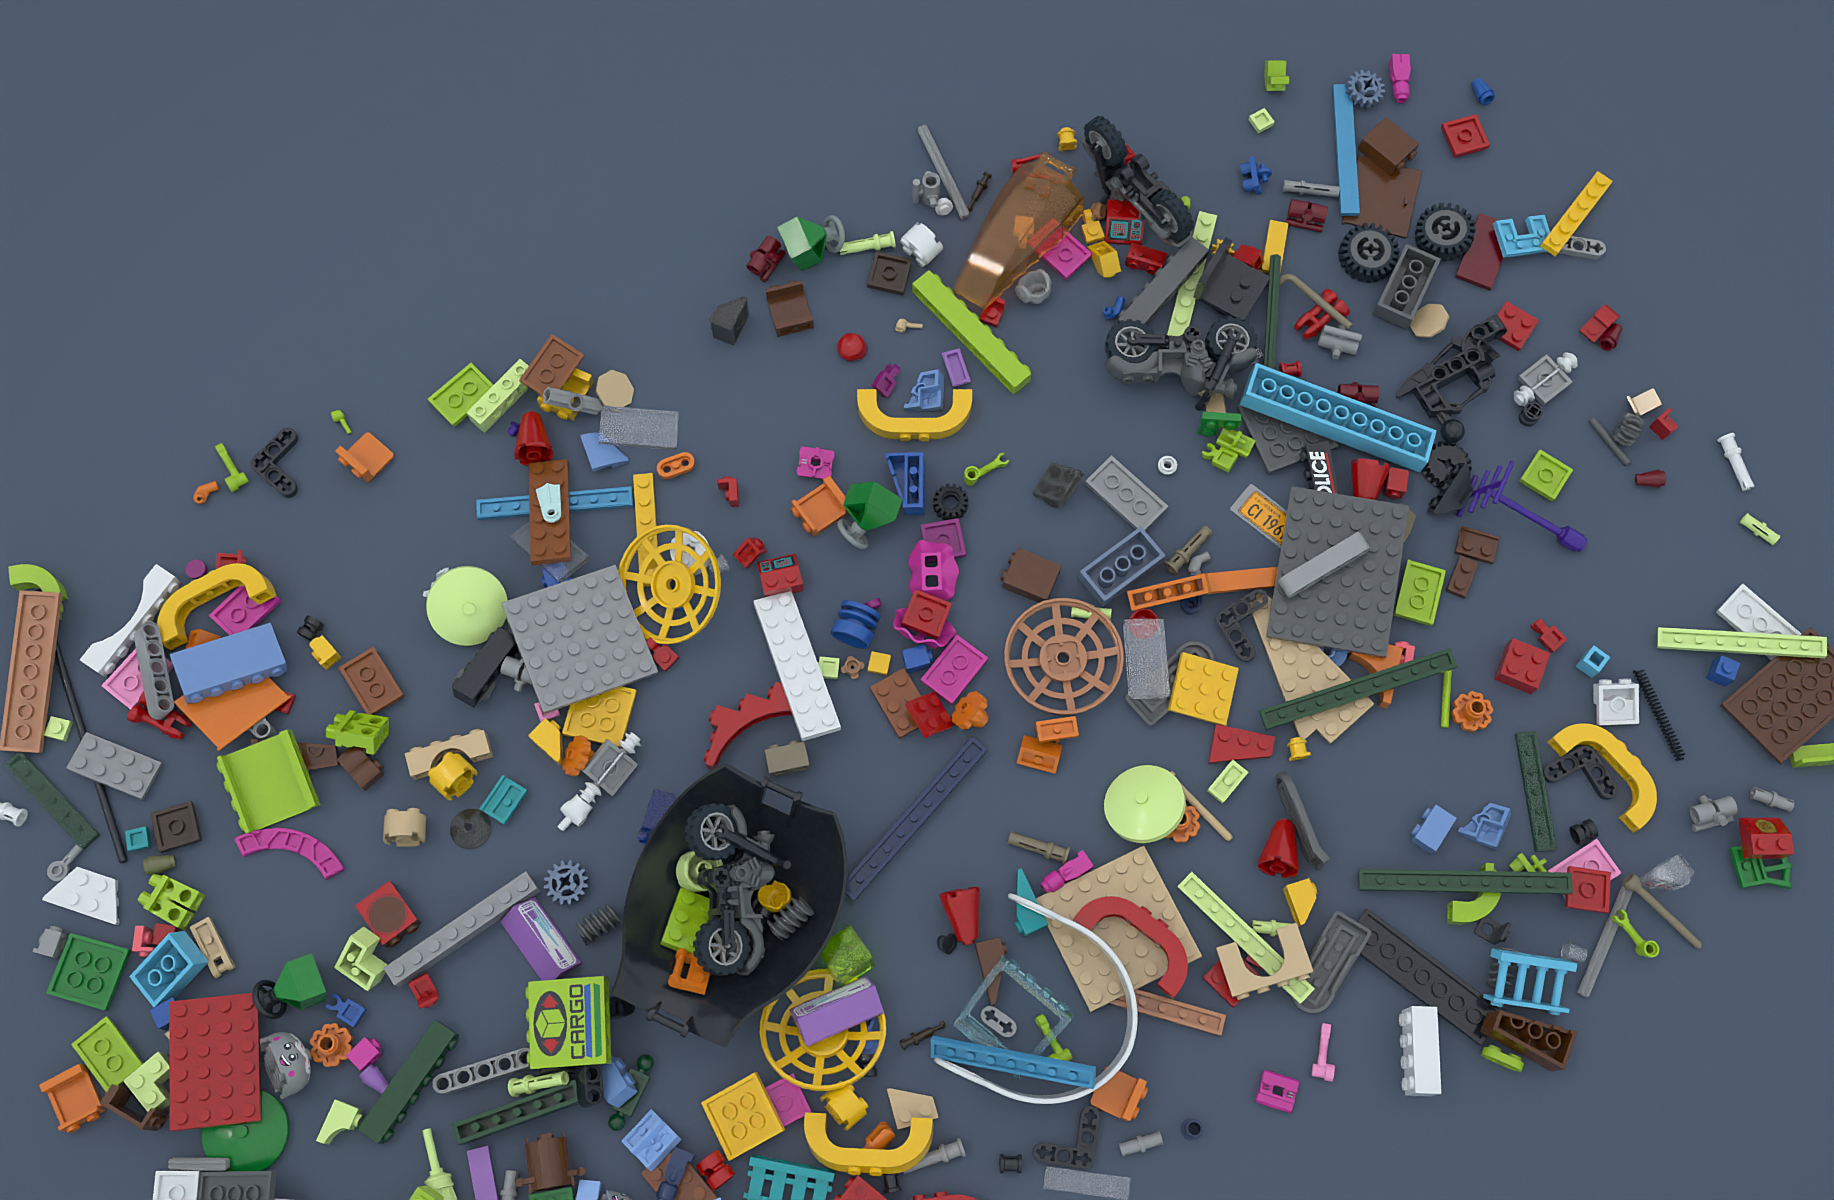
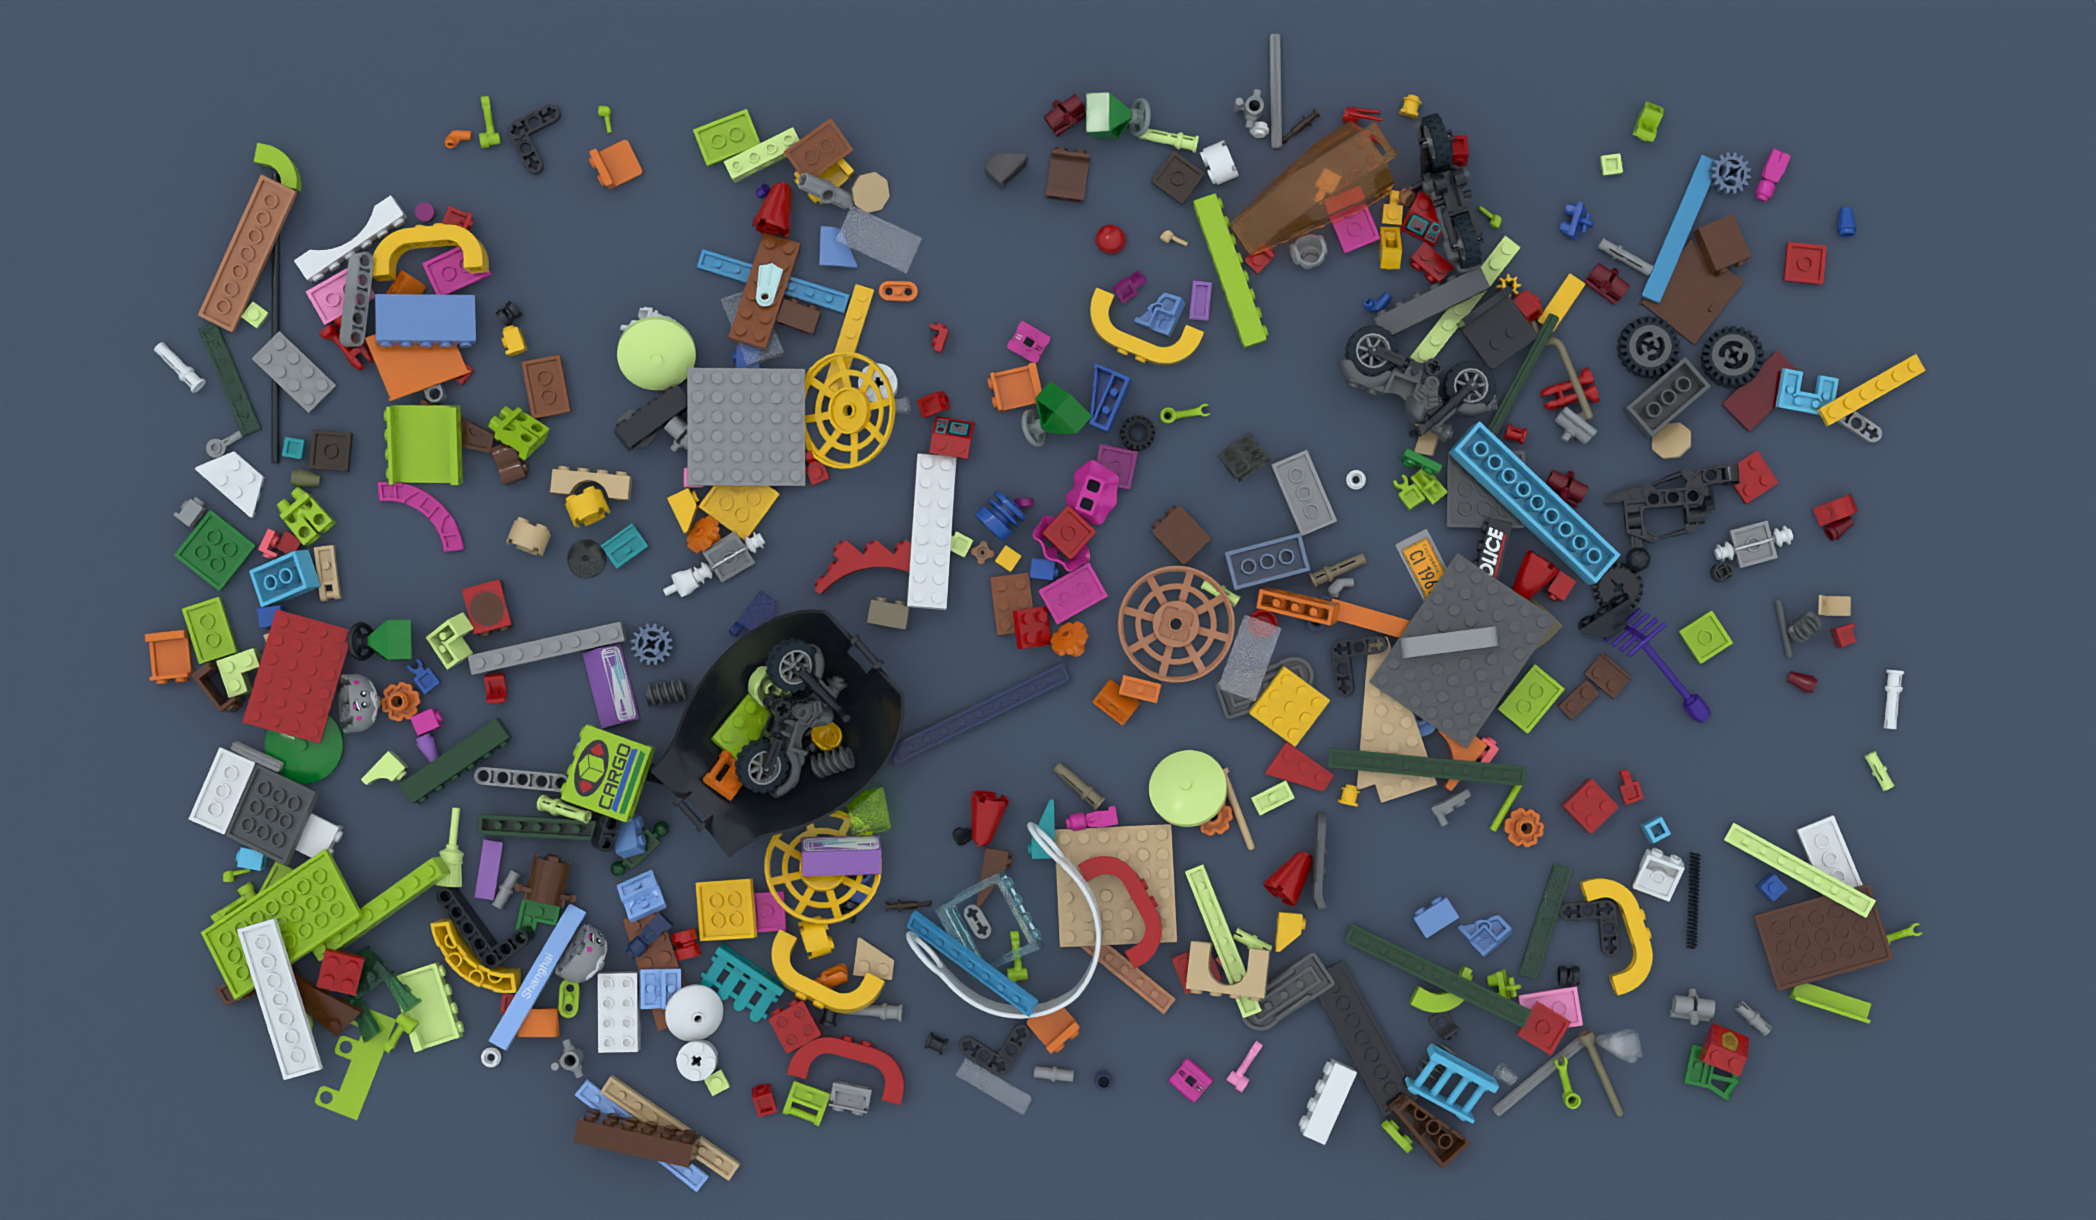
camera: 25 degrees right, 15 degrees up
none -> reddish brown hinge [776,298,822,336]
none -> light grey plate [1431,789,1471,827]

